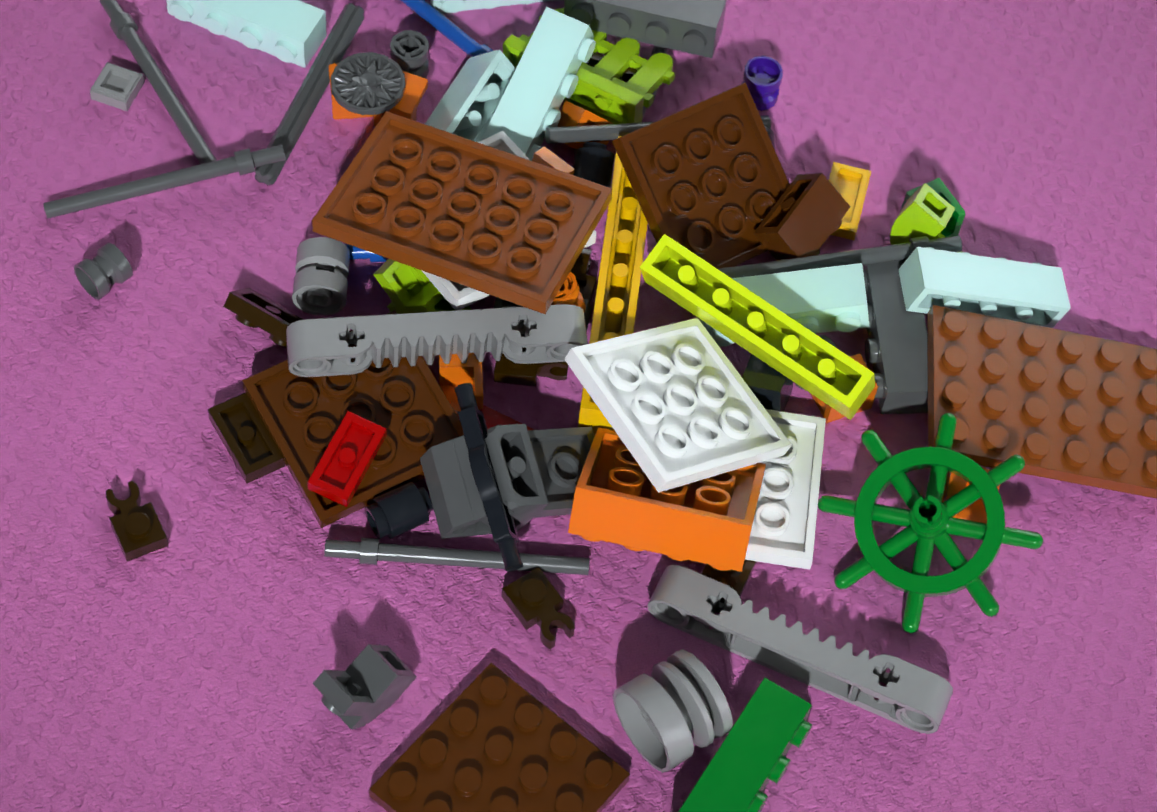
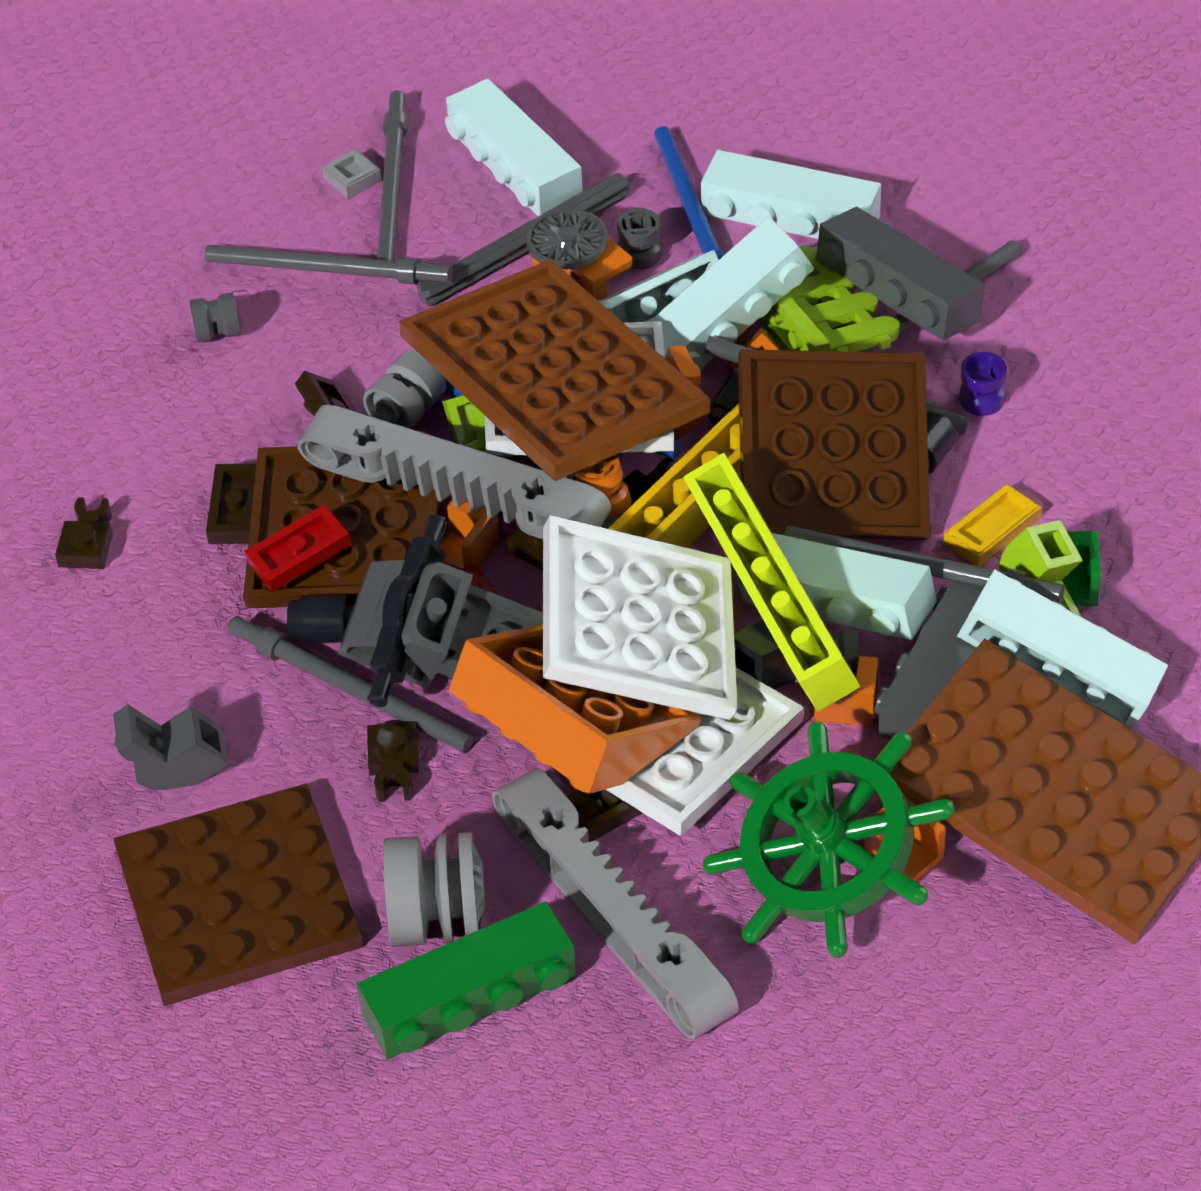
camera: 40 degrees right, 10 degrees down
reddish brown brick [753,173,850,261] -> none

